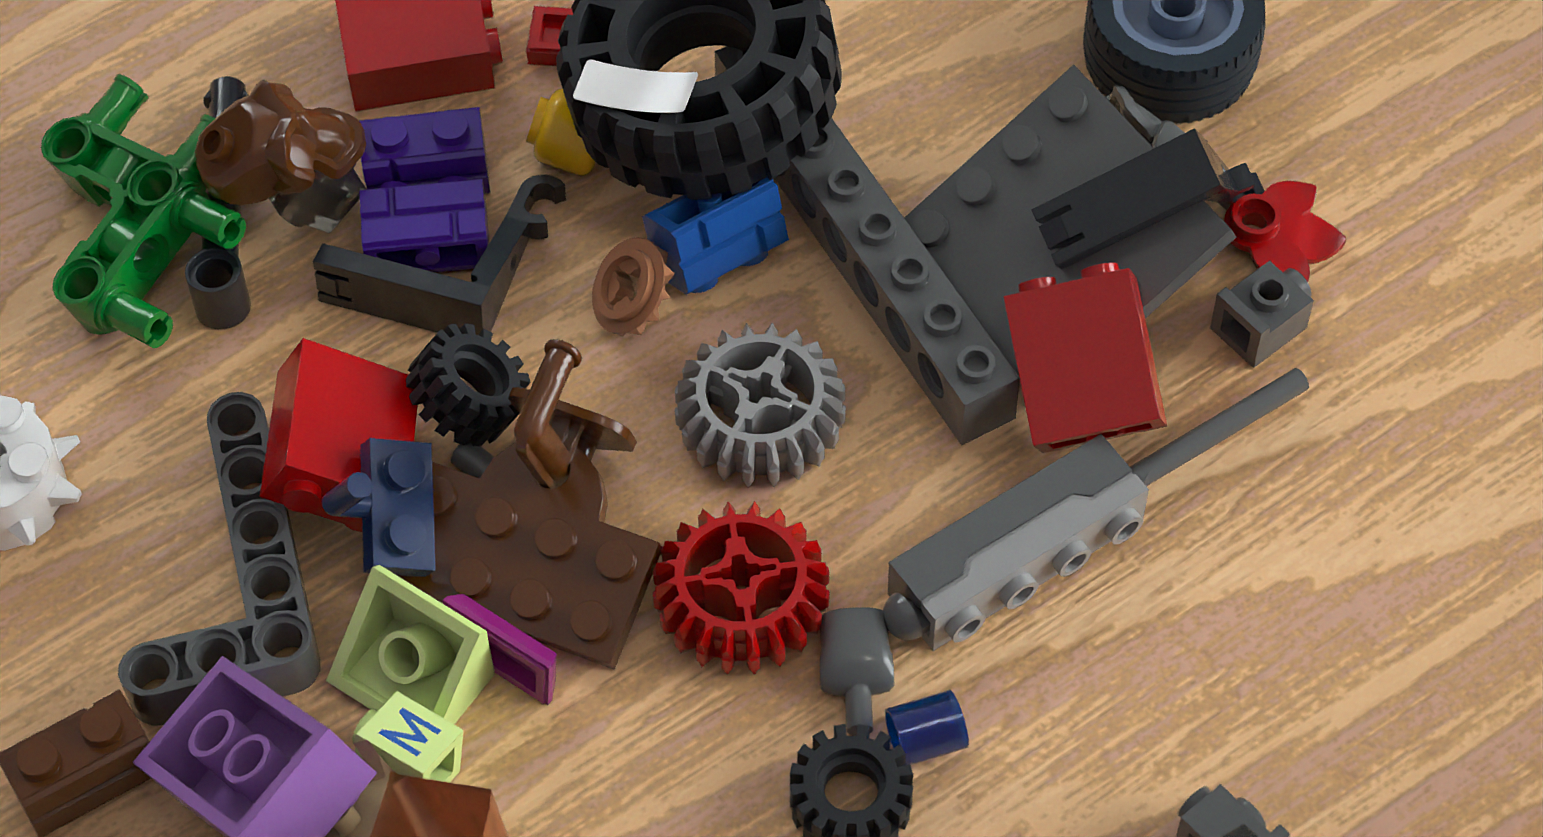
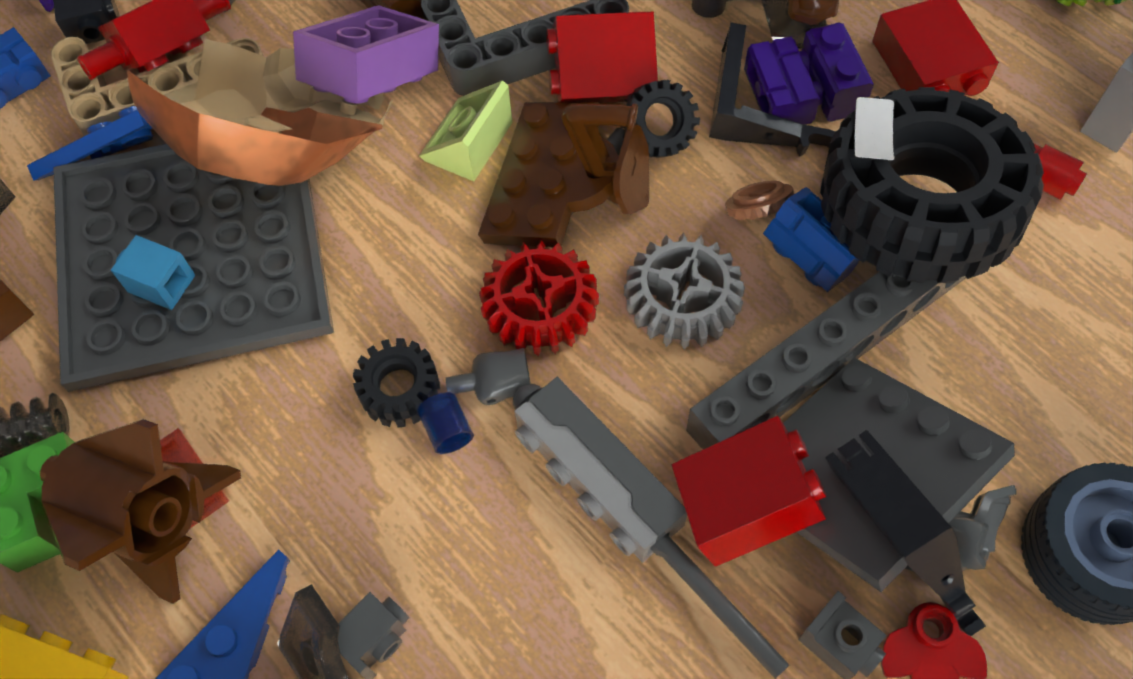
camera: 85 degrees right, 5 degrees up
dark blue plate [322,438,436,577] -> none
yellowish green brick [352,691,464,783] -> none
magenta tile [443,594,556,705] -> none

